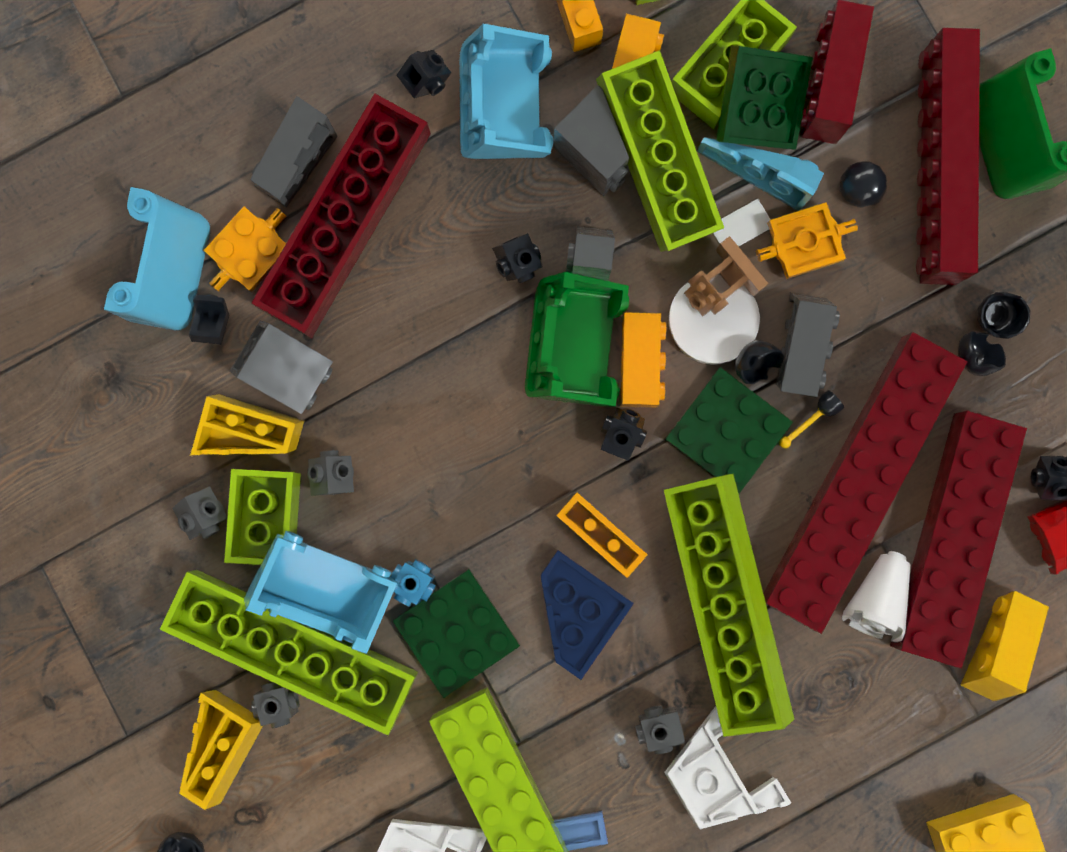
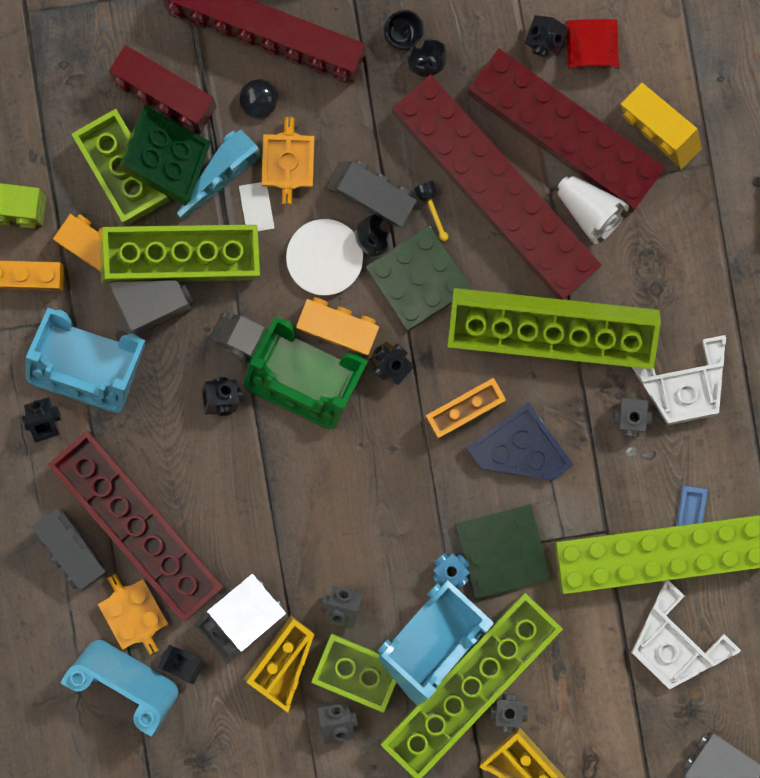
camera: 75 degrees left, 0 degrees up
medium nougat tile [684,236,768,317] -> none

